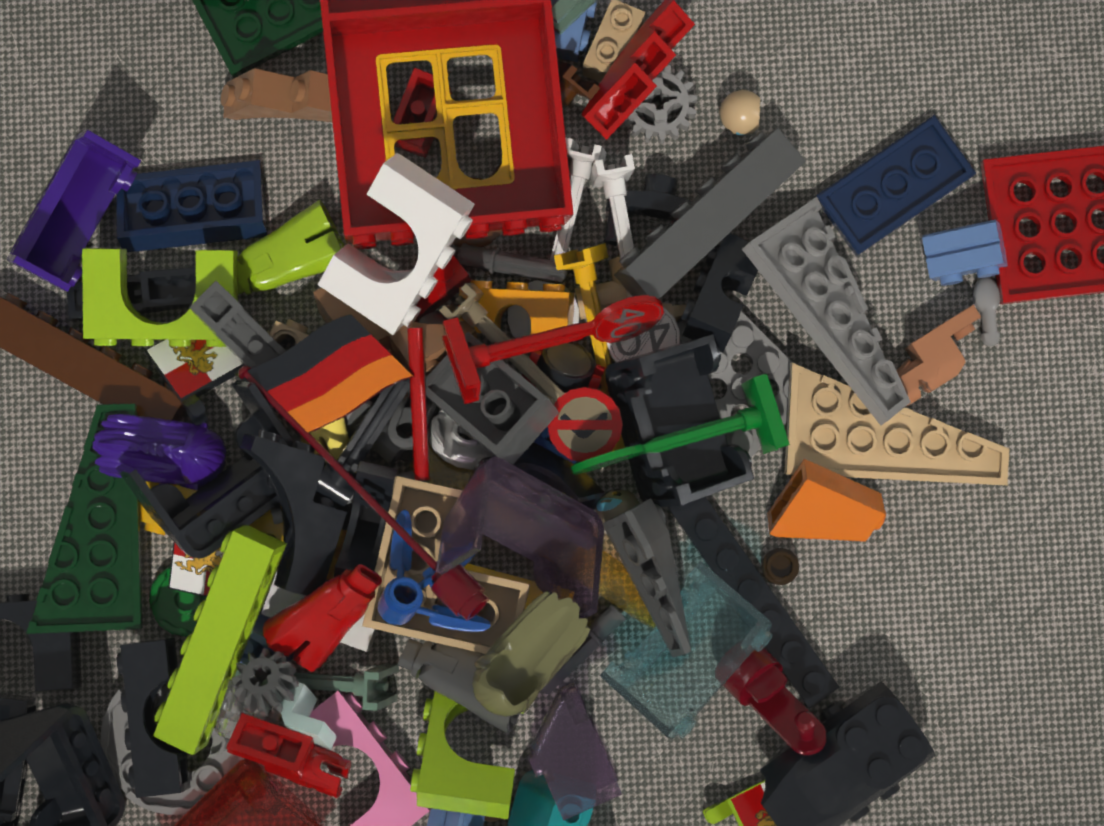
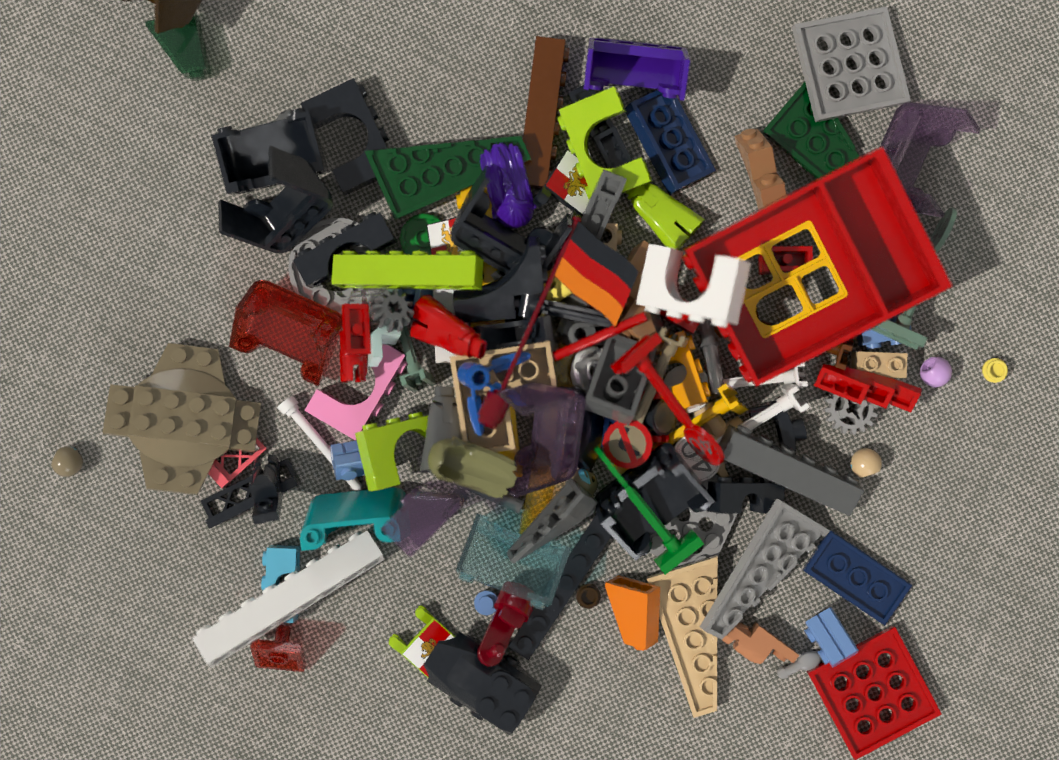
camera: 70 degrees right, 5 degrees up
none -> medium blue plate [474,590,497,615]

